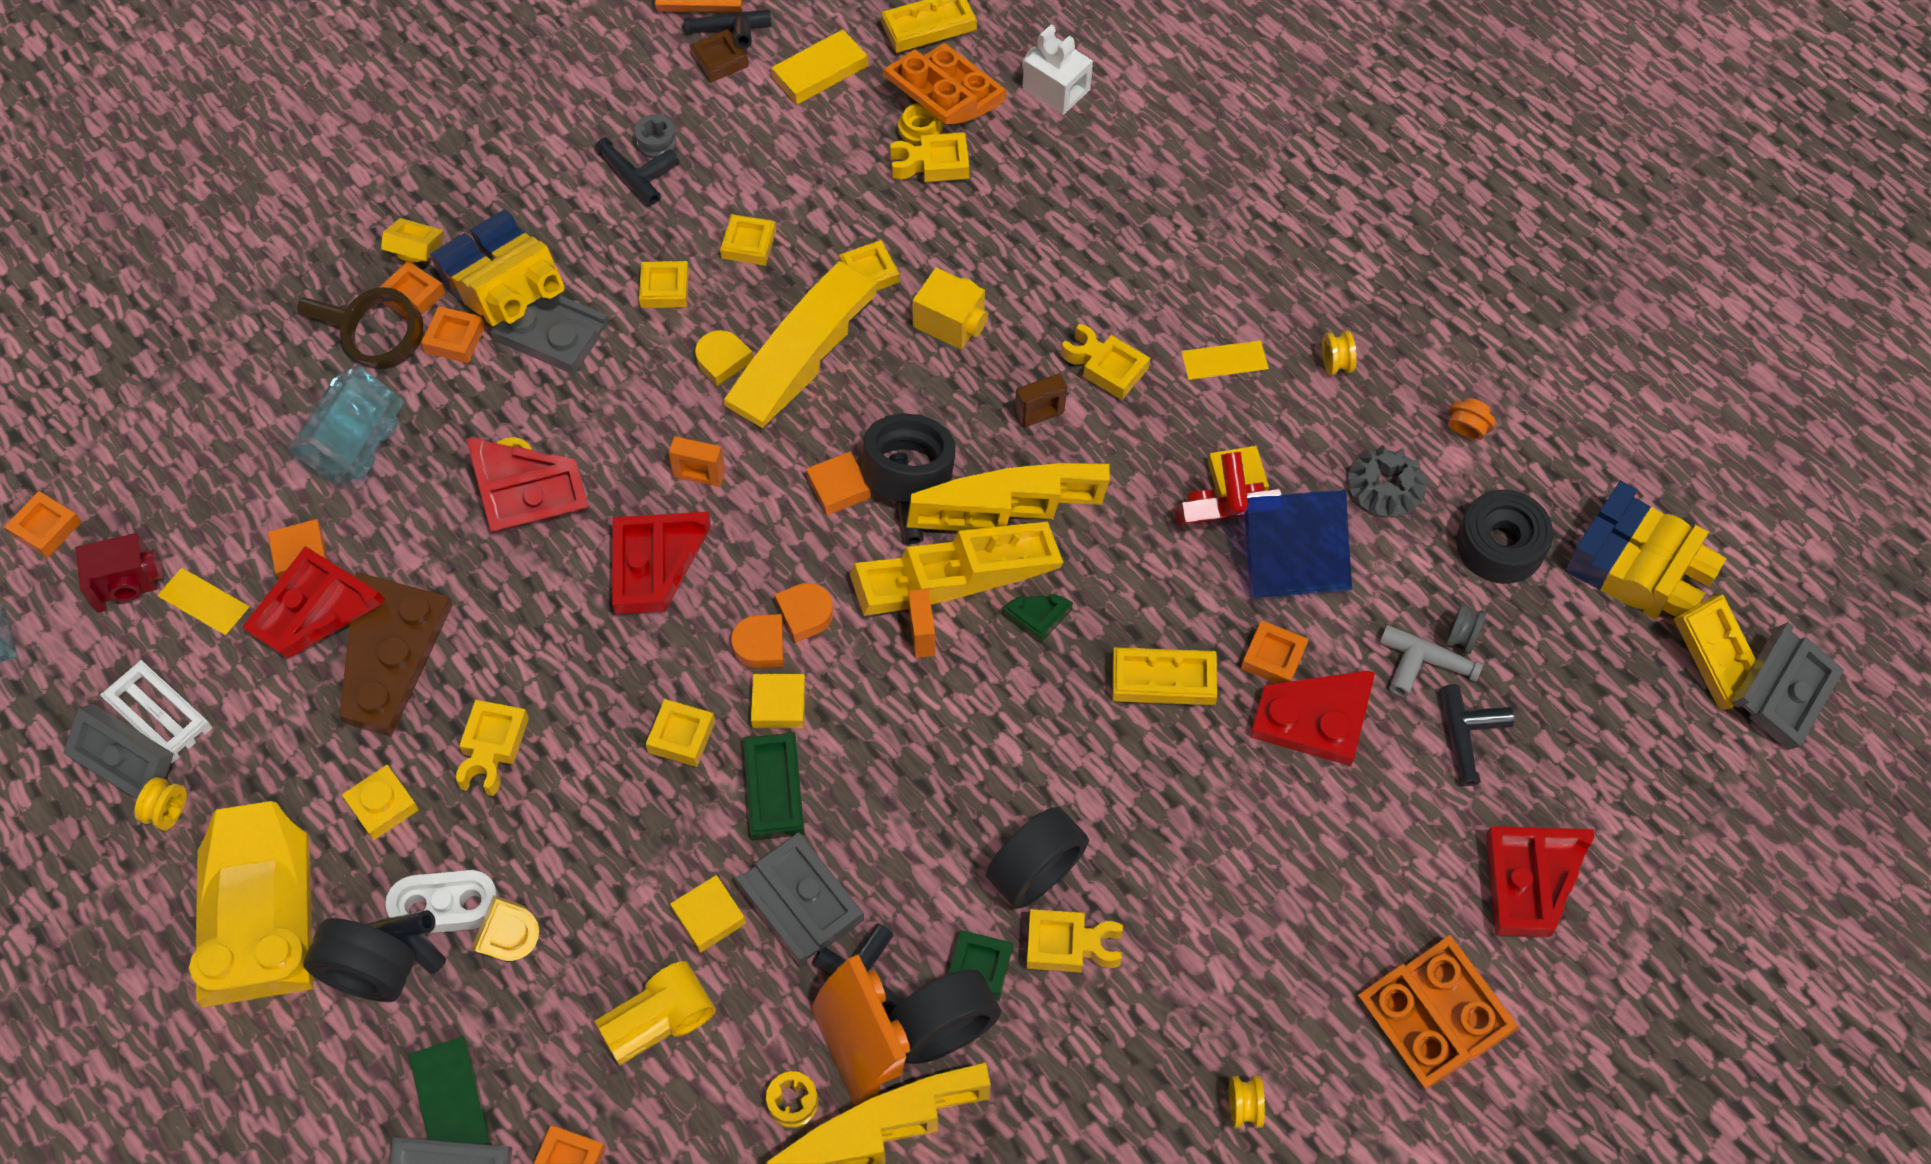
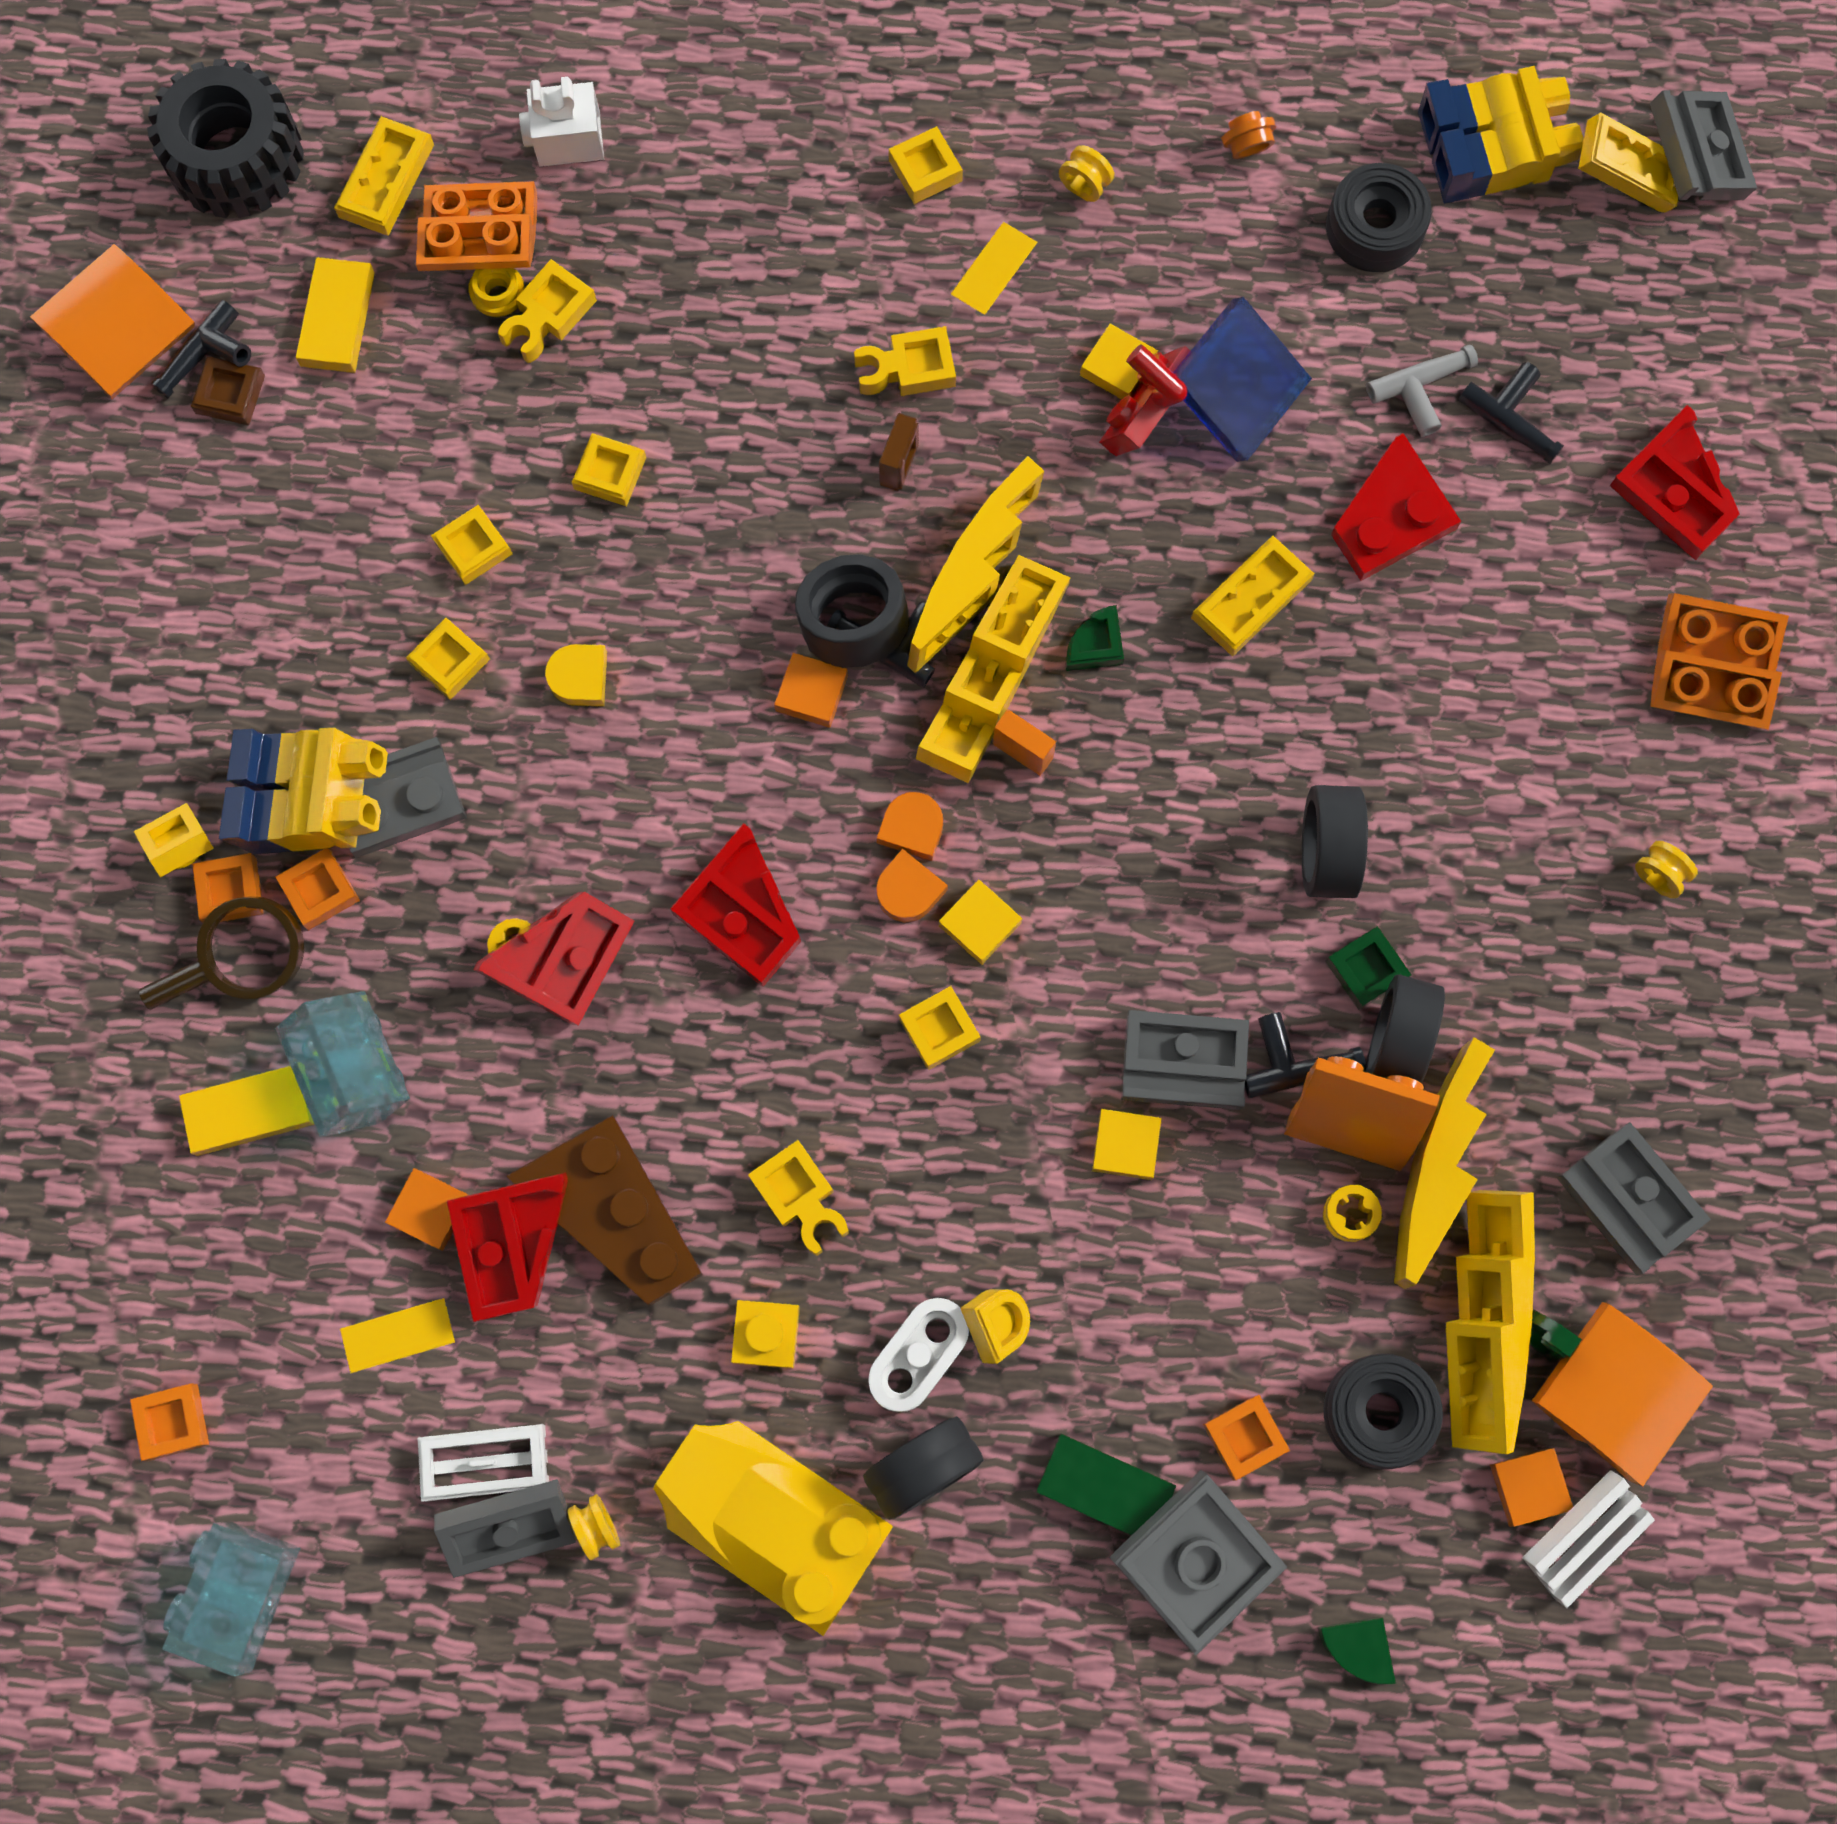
camera: 45 degrees left, 15 degrees up
dark red brick [75,533,163,613] -> none
black piece [366,910,446,974] -> none
yellow piece [594,961,716,1066] -> none
black piece [595,137,680,207] -> none
dark grey bush [634,114,676,158] -> none
orange tile [668,436,726,487] -> none
yellow slope [724,261,878,428] -> none
dark green tile [743,732,805,841] -> none
yellow brick [912,267,988,350] -> none
yellow plate [1026,909,1123,973] -> none
orange tile [1241,620,1309,683] -> none
dark grey gear [1348,445,1428,517] -> none
dark grey bush [1446,603,1487,654] -> none
none -> yellow tile [179,1064,315,1156]
none -> yellow plate [888,126,963,204]

